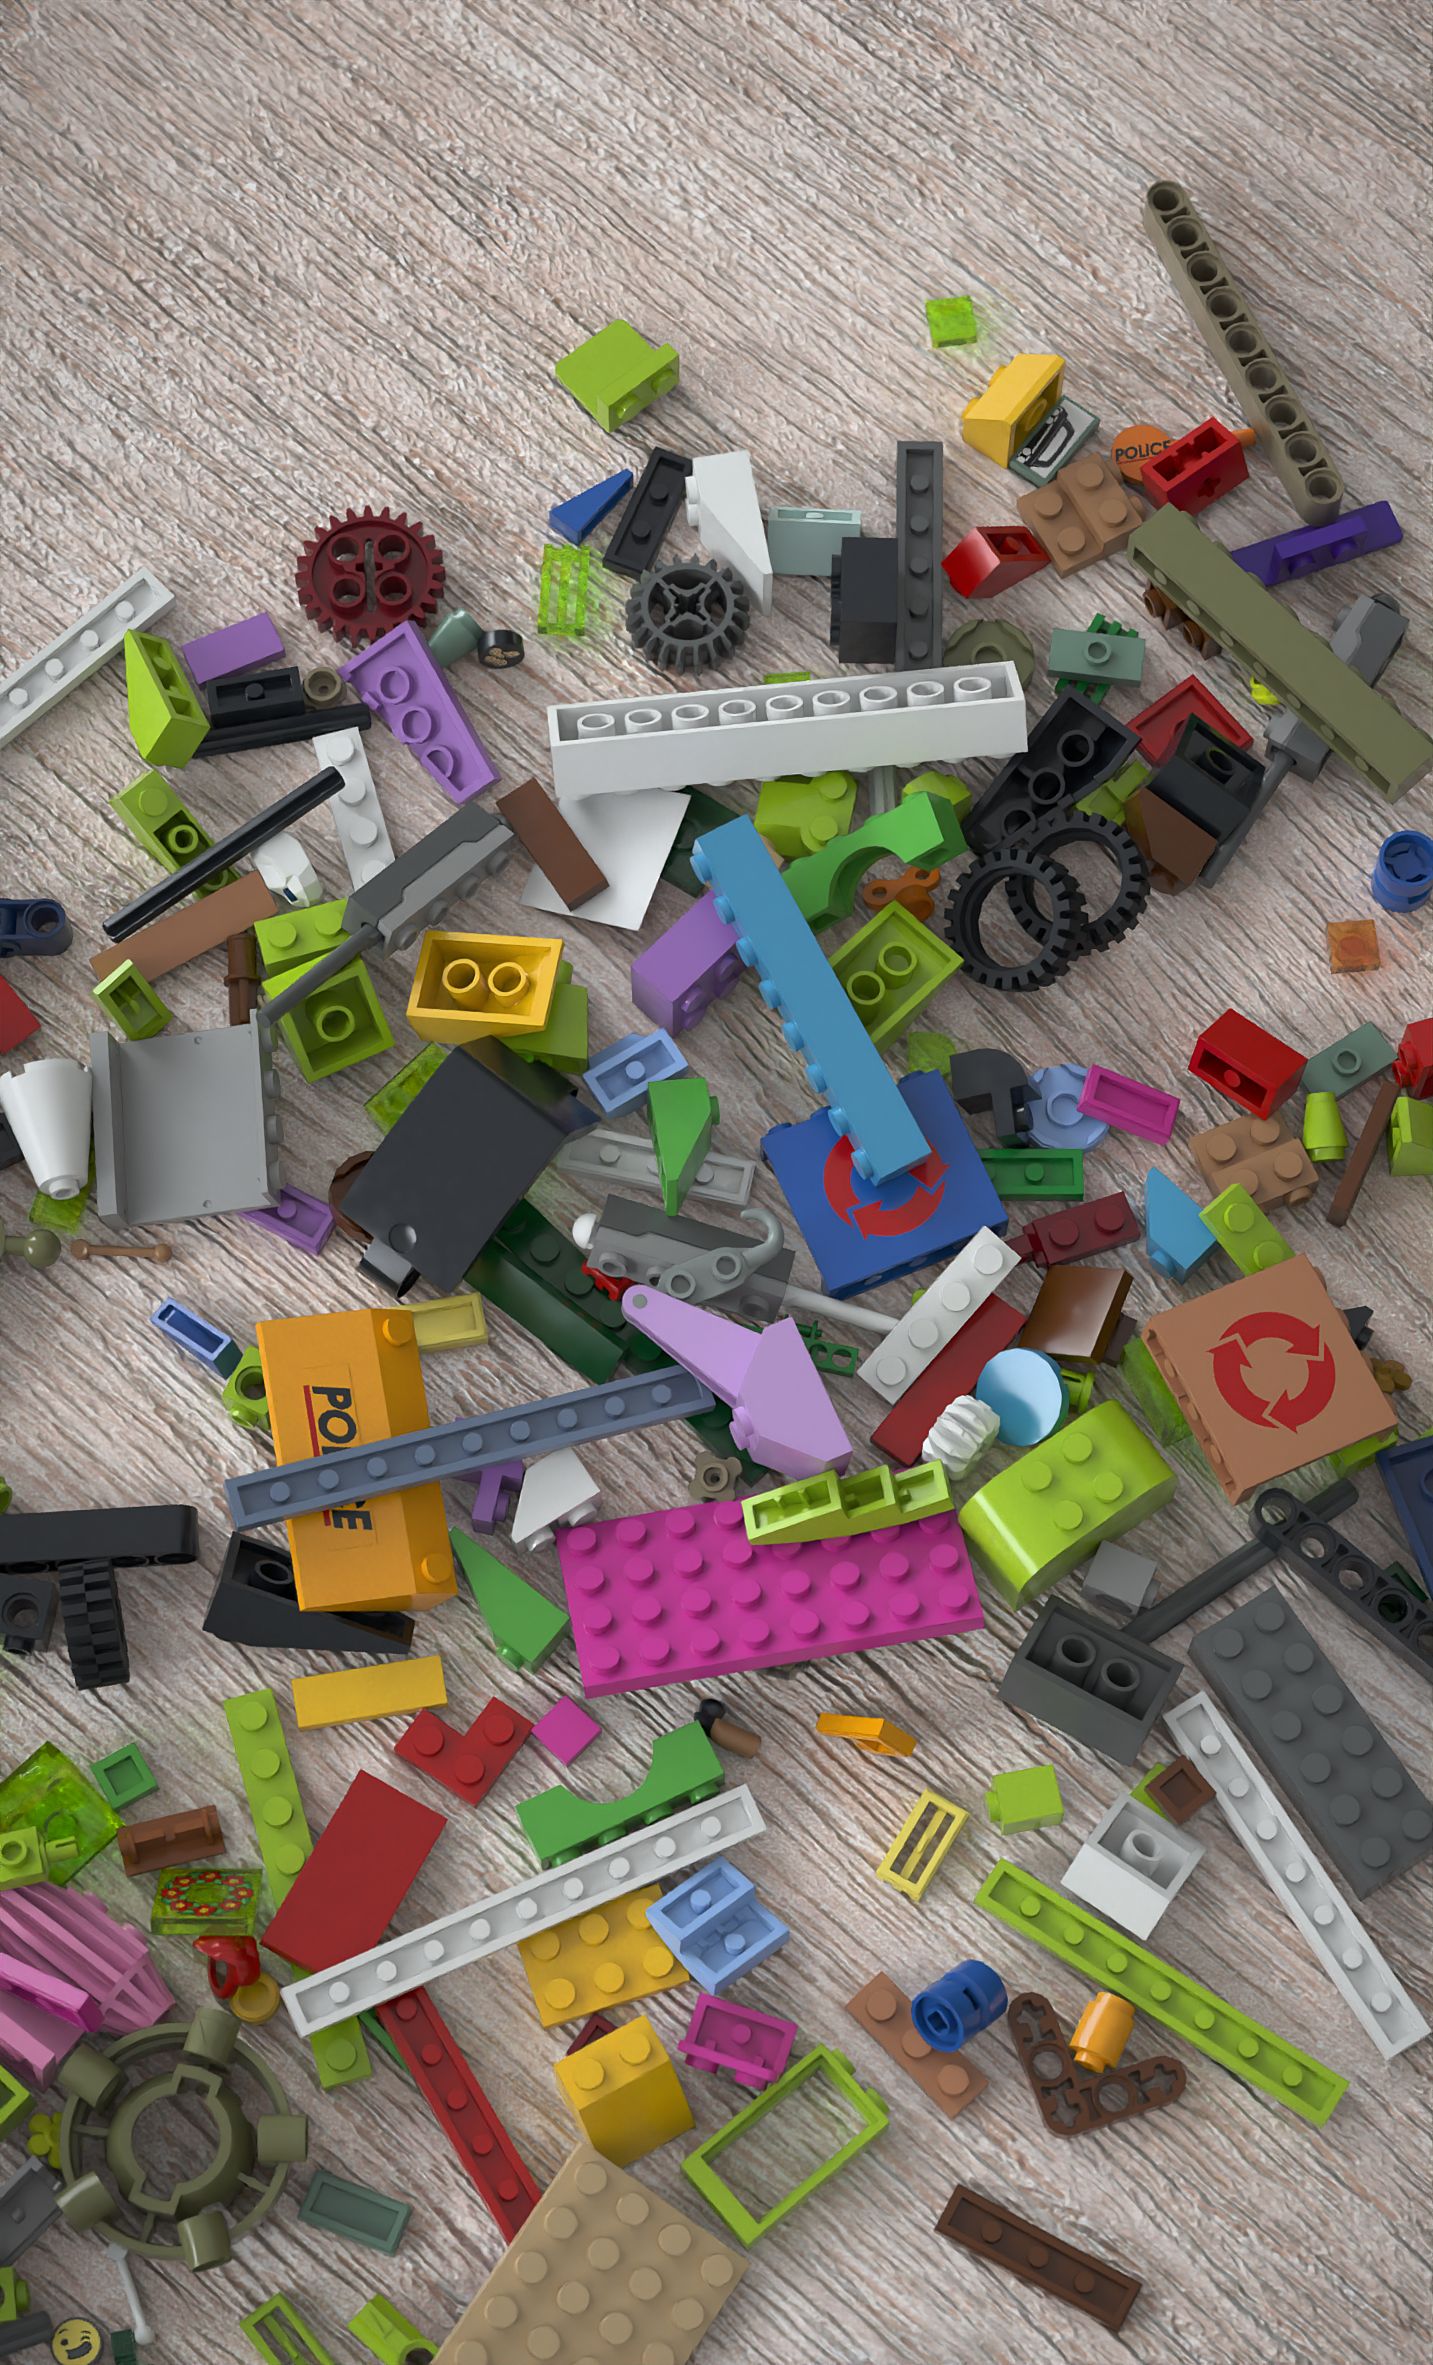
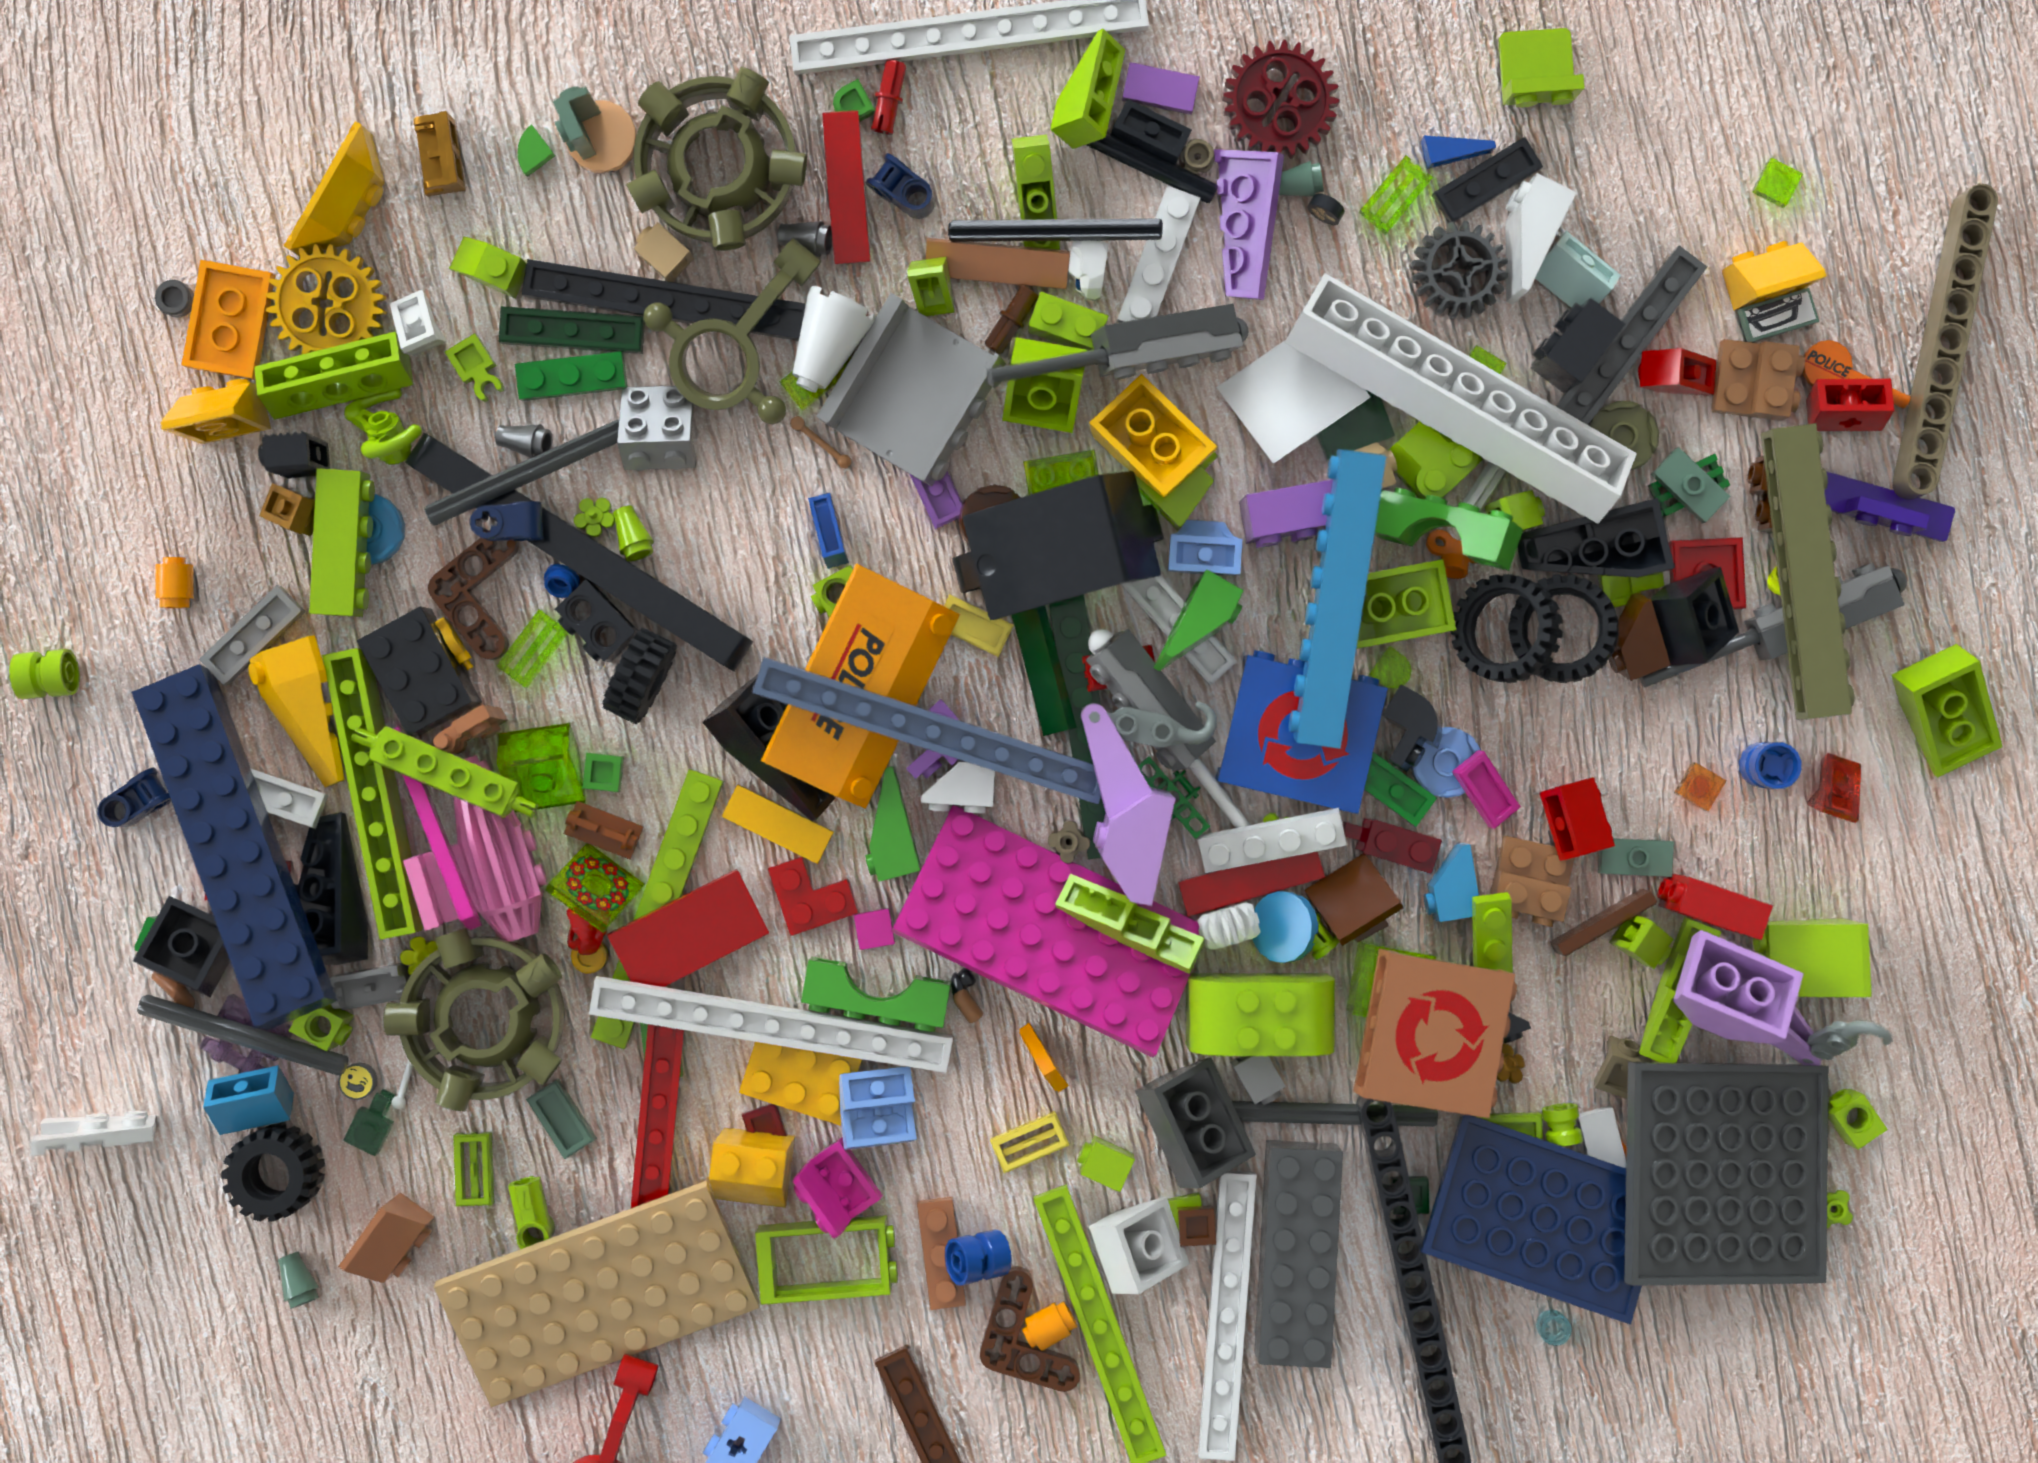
camera: 30 degrees right, 20 degrees up
reddish brown tile [495,777,610,912] -> none
lime cone [1302,1092,1349,1163] -> none

